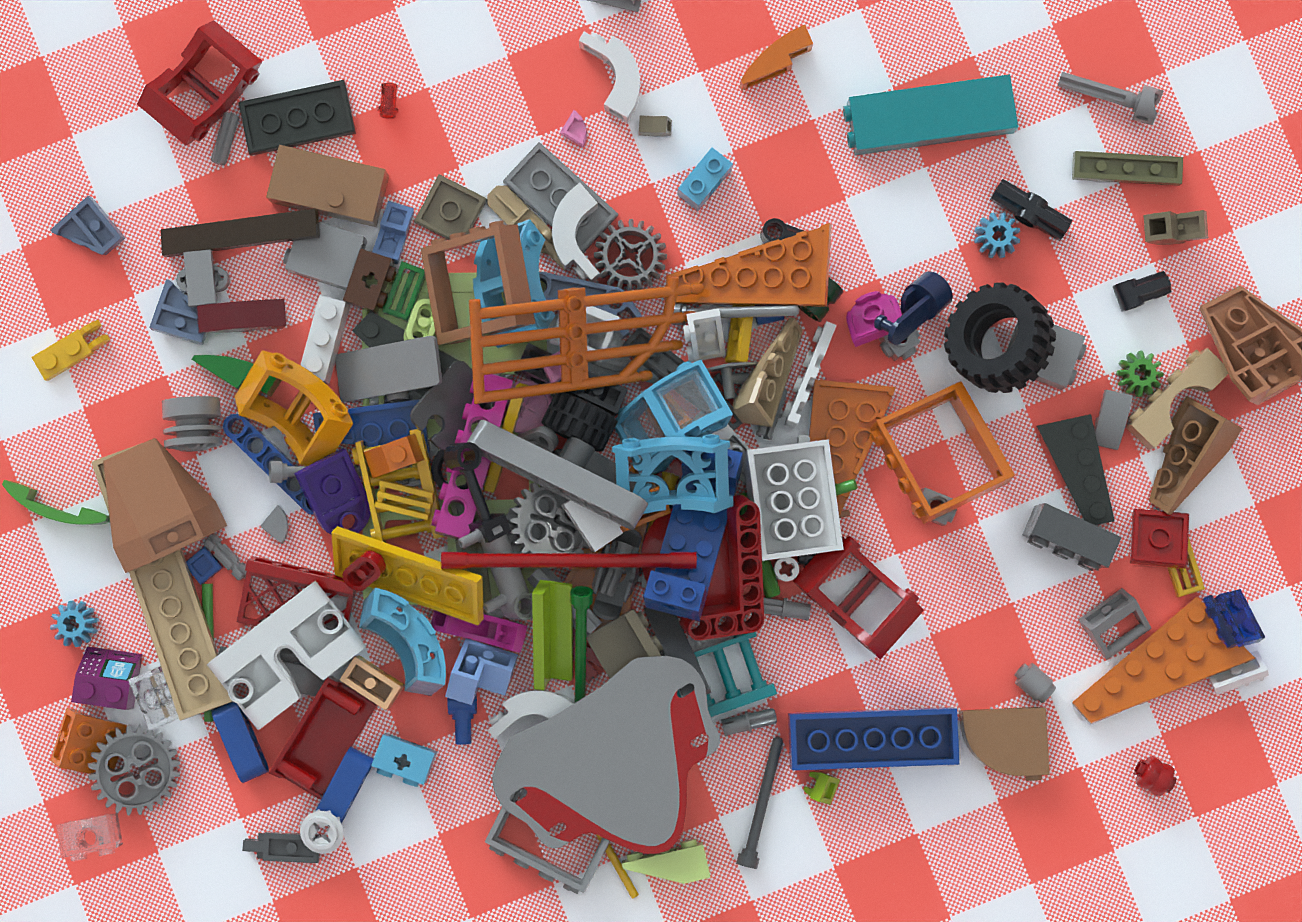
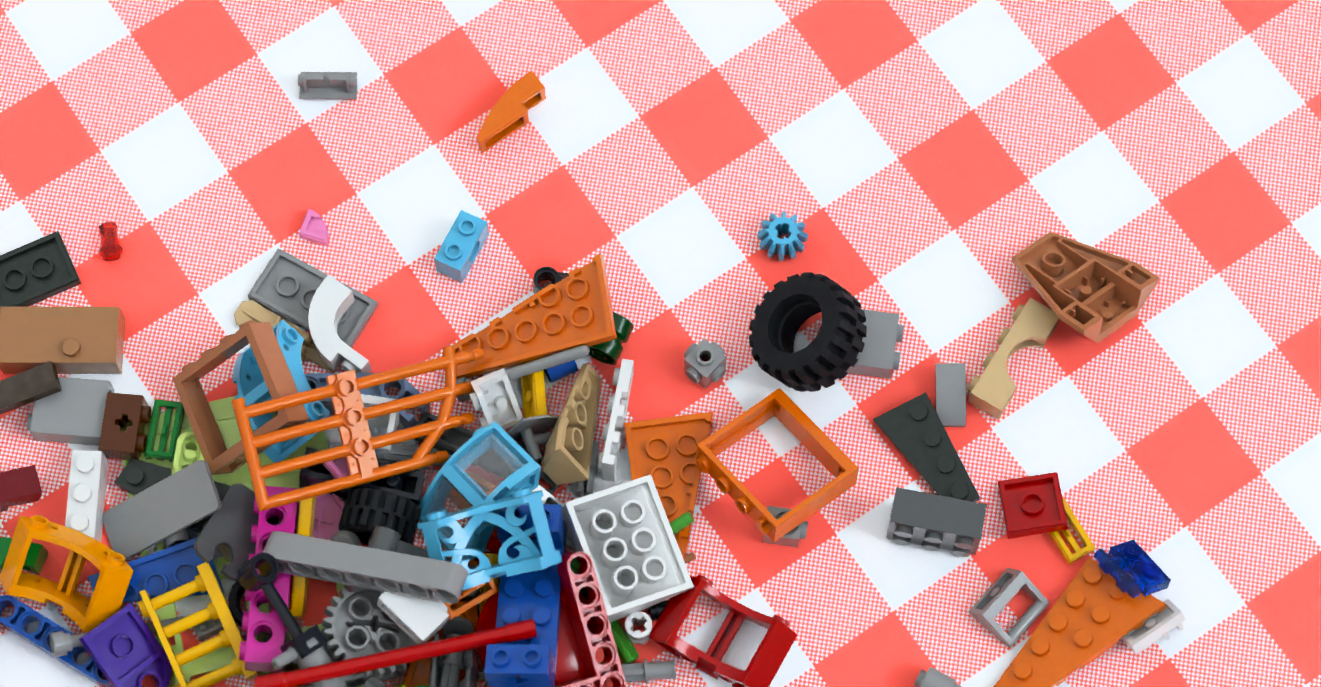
camera: 10 degrees left, 15 degrees down
orange slope [363,434,425,478] -> none
medium blue slope [372,201,414,264] -> none
yellow tile [374,479,435,520] -> none
dark tan tile [414,174,487,240] -> none
white arch [579,31,640,124] -> none
light grey gear [594,219,667,291] -> none
dark tan piece [638,115,672,137] -> none
teal brick [843,74,1018,156] -> none
dark pink tile [846,291,903,347] -> none
dark blue piece [874,271,953,345] -> none
black piece [990,179,1073,241] -> none
light grey piece [1057,72,1164,125] -> none
olive plate [1072,151,1183,186] -> none
black piece [1112,271,1172,312] -> none
bright green gear [1116,350,1164,397] -> none
dark tan brick [1143,210,1209,245] -> none
medium nougat wedge [1149,396,1243,515] -> none

